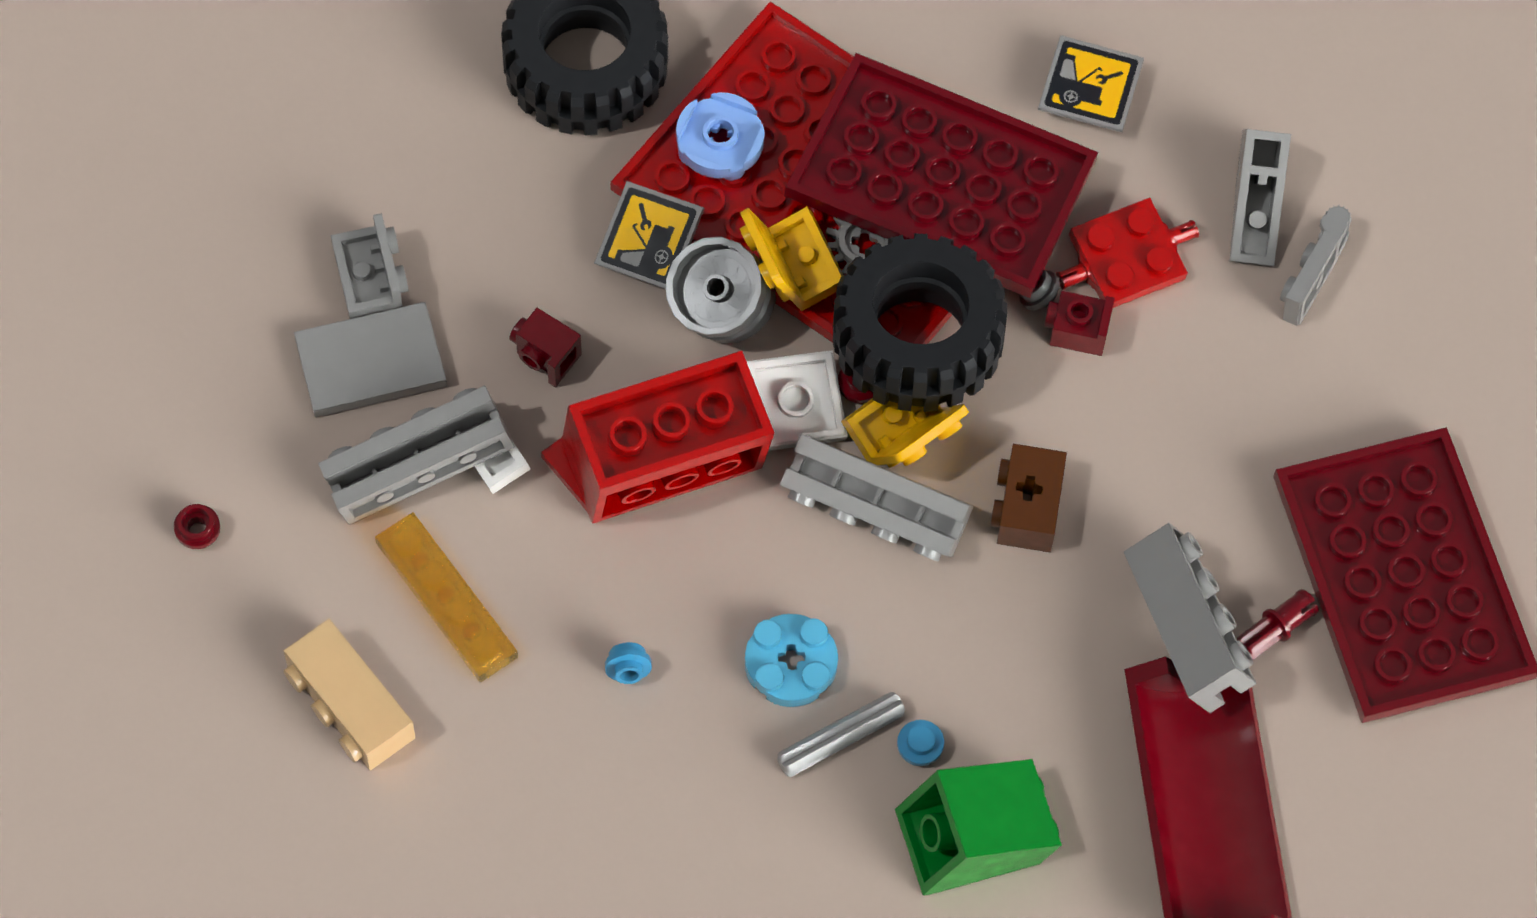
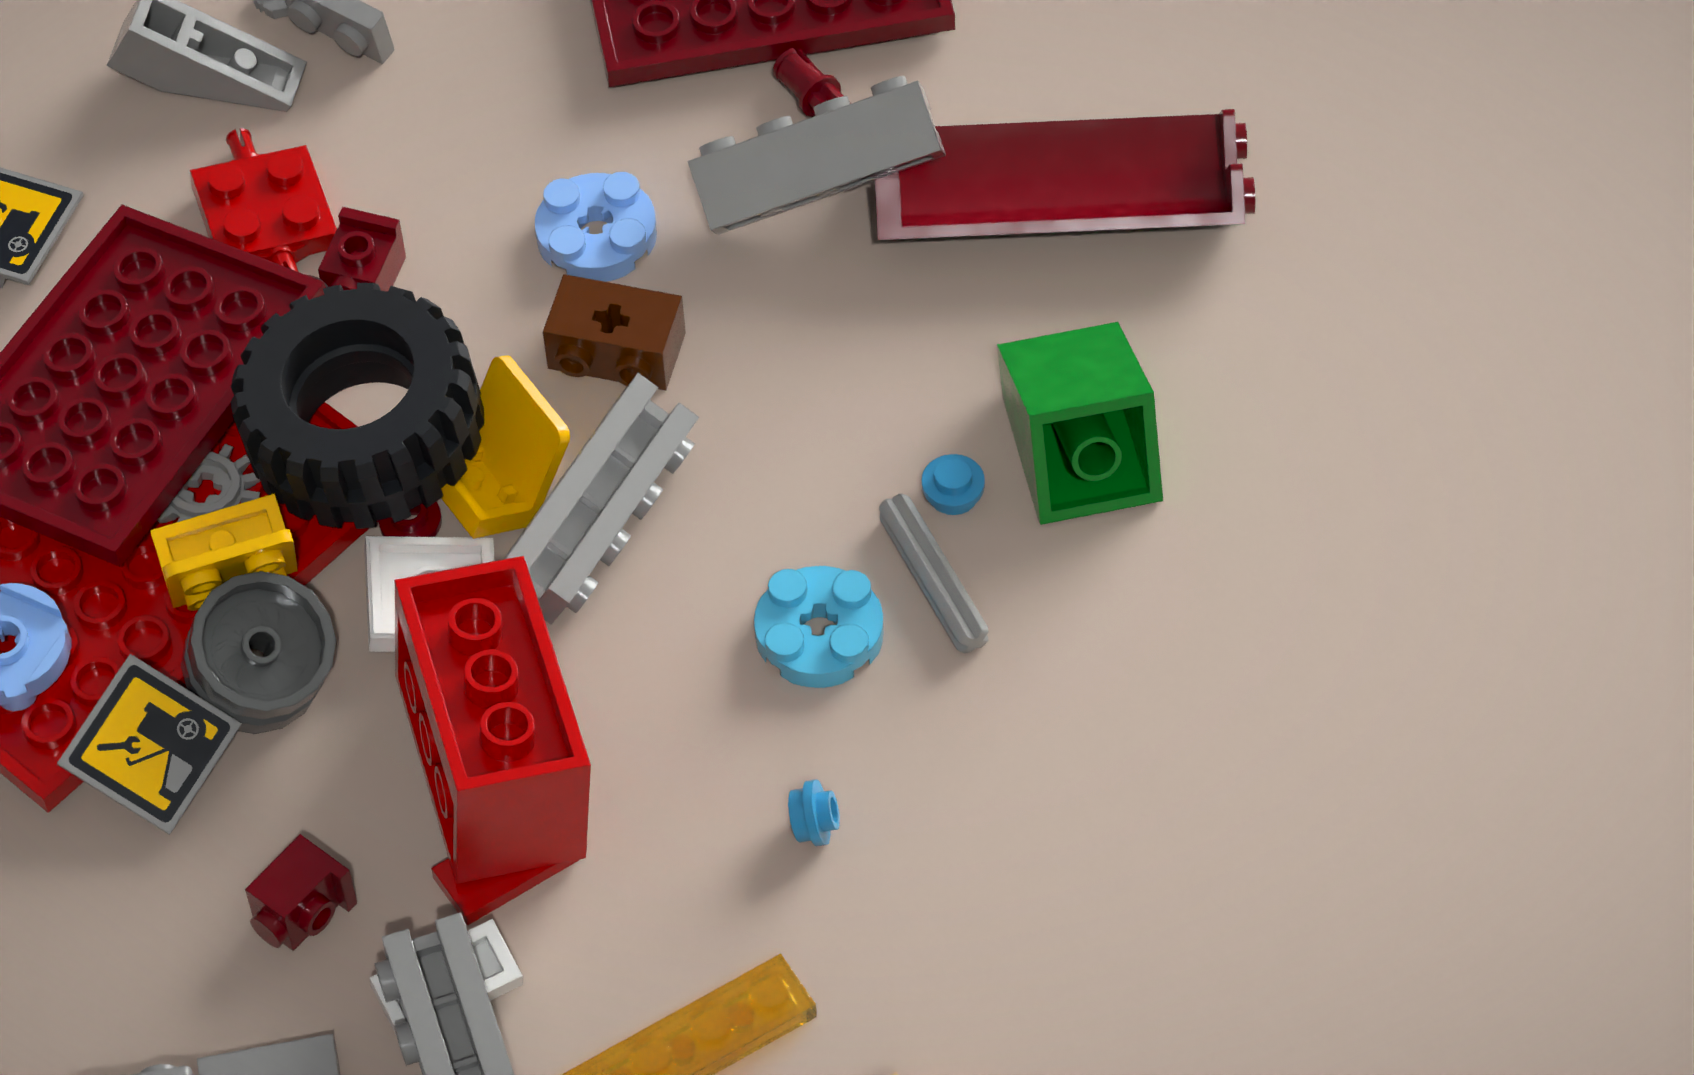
camera: 80 degrees left, 10 degrees down
none -> light blue plate [535,172,657,282]

